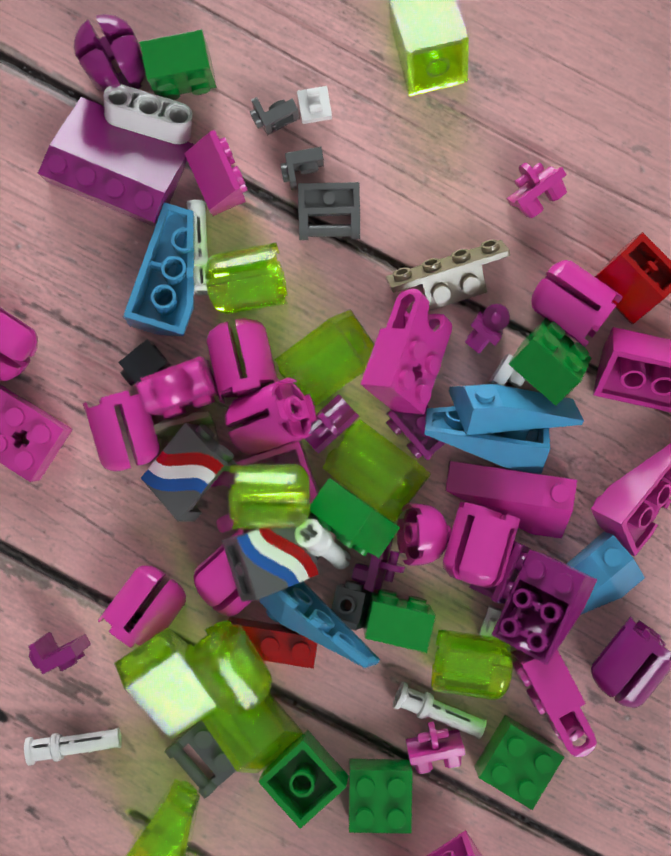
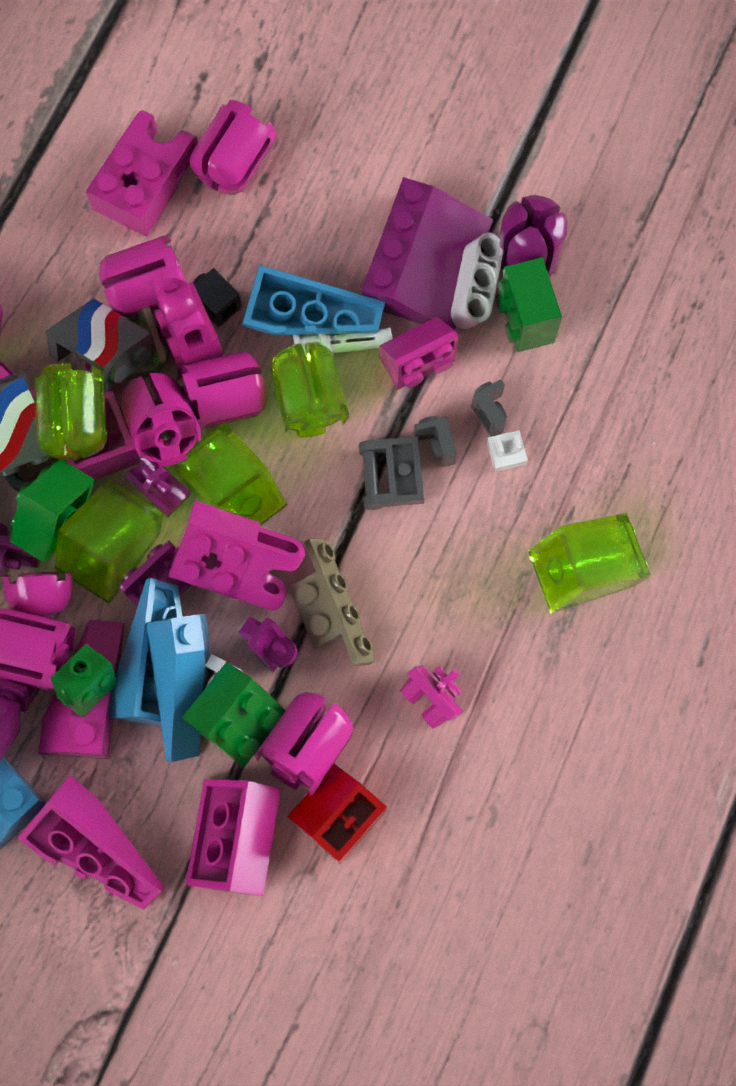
camera: 85 degrees right, 15 degrees down
white pin [295,519,351,569] -> none
none -> green head [51,644,117,718]

